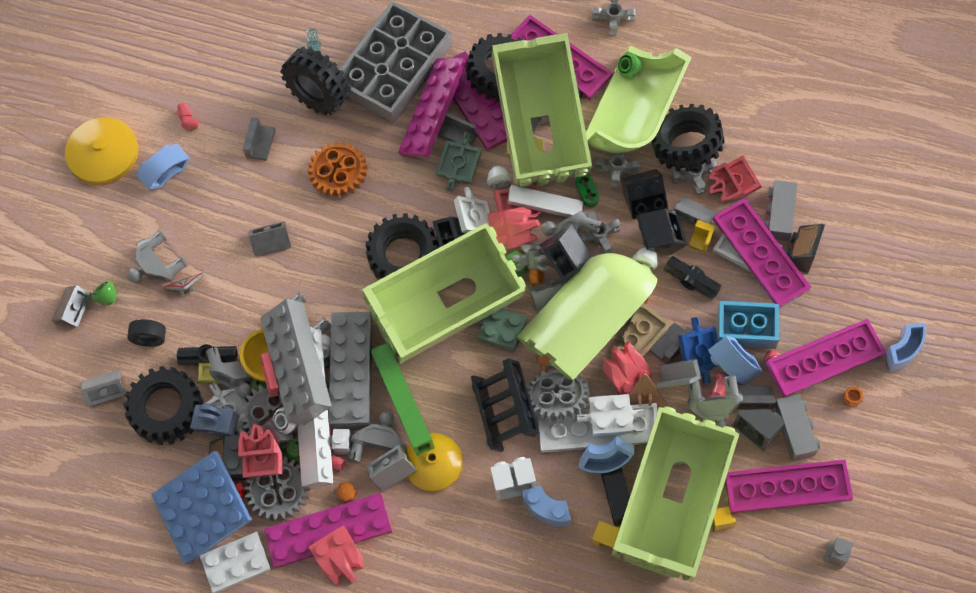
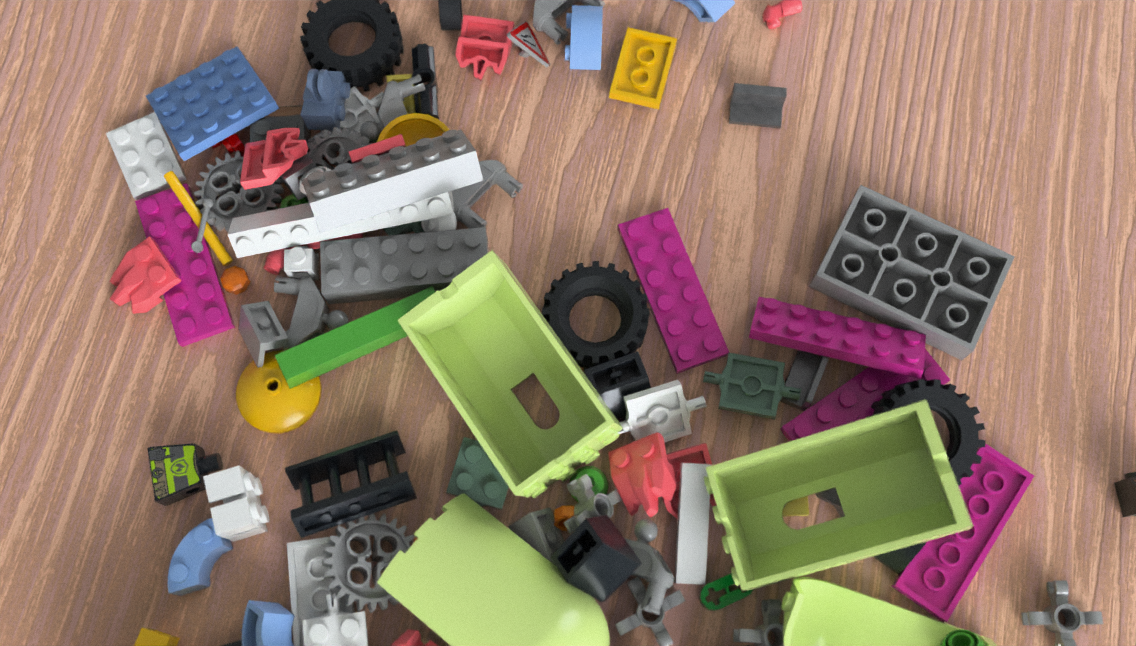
camera: 80 degrees right, 5 degrees up
flat silver panel [249,221,291,256] -> none
black tyre [280,47,351,115] -> none
clear light blue axle [307,28,321,52] -> none
orange gear [307,141,368,198] -> none
white cone [487,166,512,189] -> none
none -> torso [147,444,223,506]
none -> yellow bar [163,171,233,266]
none -> light grey hinge [191,198,214,253]
none -> coral plate [455,15,515,81]
none -> light blue brick [565,5,603,70]
none -> yellow plate [609,27,677,109]
none -> dark pink plate [617,208,730,374]

